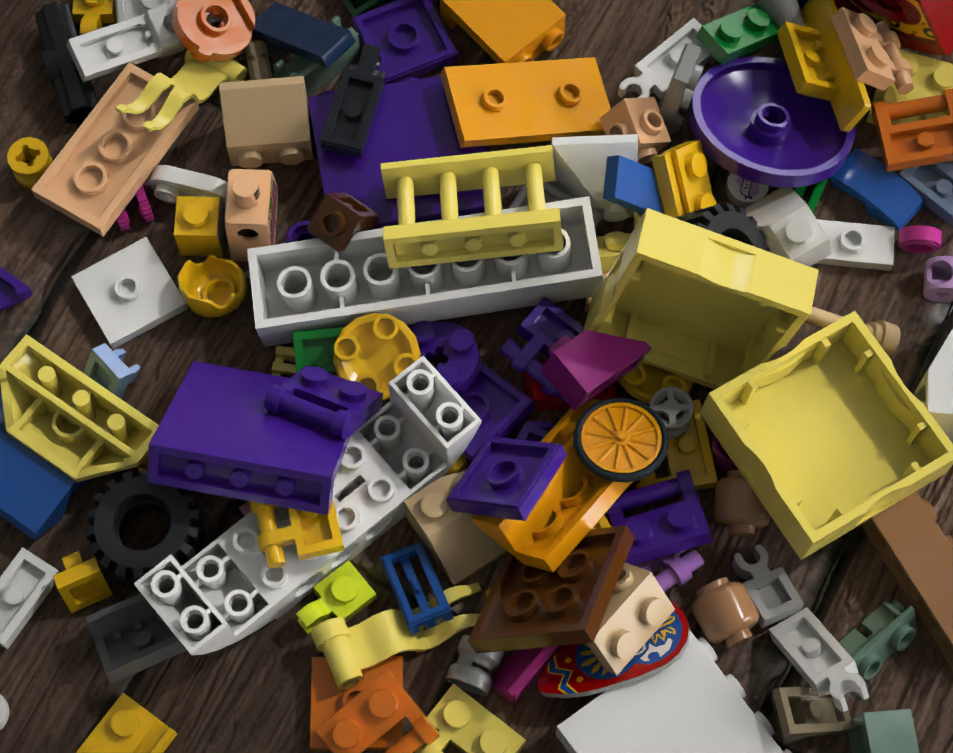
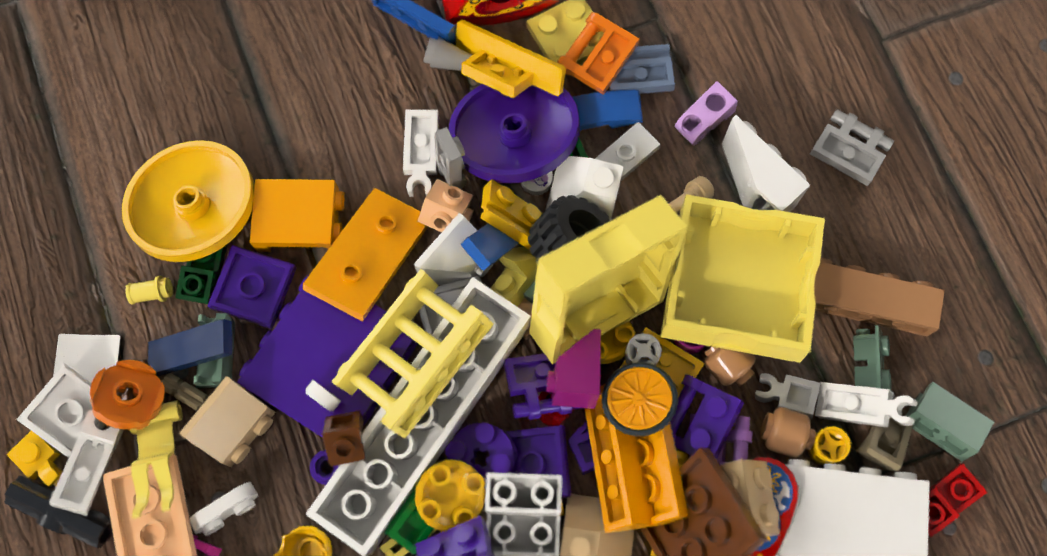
camera: 45 degrees left, 5 degrees up
yellow brick [174,196,225,257] -> none
light nougat torso [225,169,279,261] -> none
black hinge [320,44,386,159] -> none
dark purple plate [446,436,567,521] -> none
green plate [696,4,780,65] -> none
light nougat plate [831,7,914,94] -> none
dark pink tile [898,225,942,254] -> none
none -> white tile [305,380,341,412]
none -> yellow wheel [807,426,851,465]

